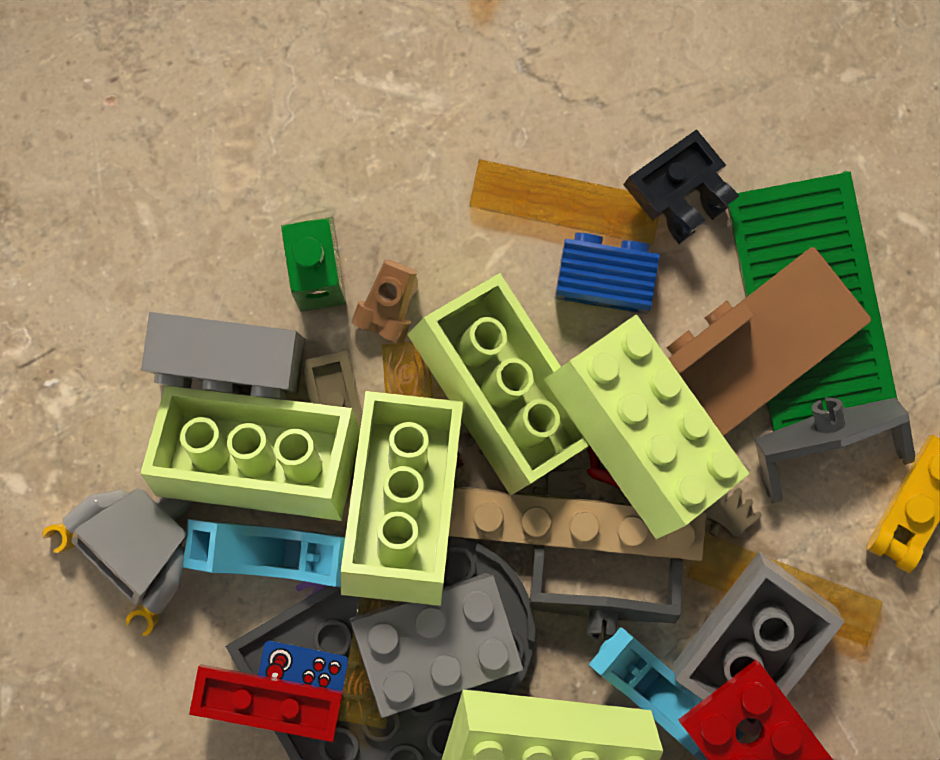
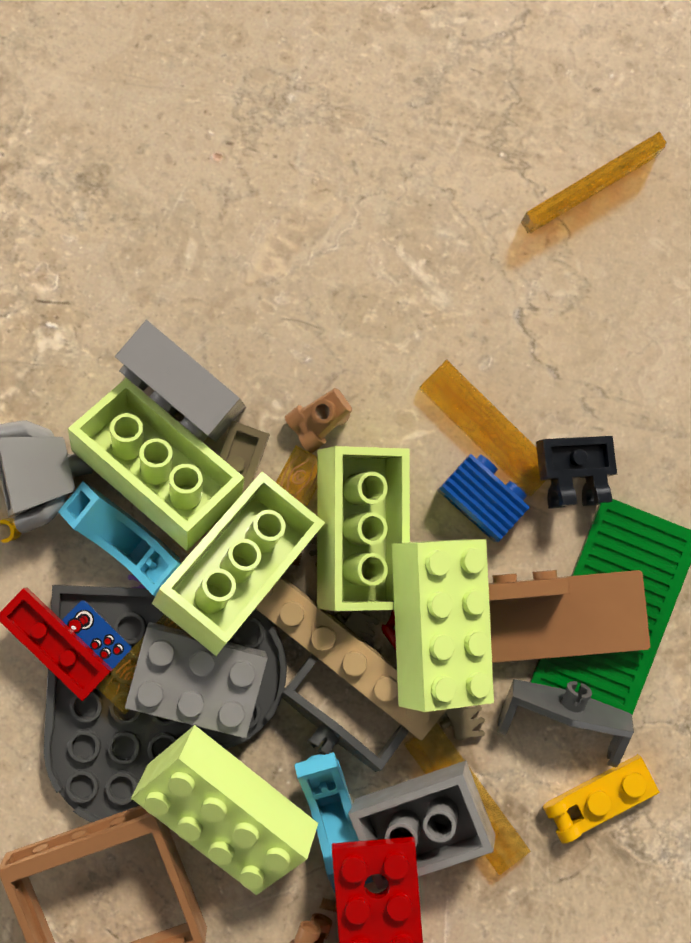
camera: 30 degrees right, 0 degrees up
green torso [281,216,347,312] -> none

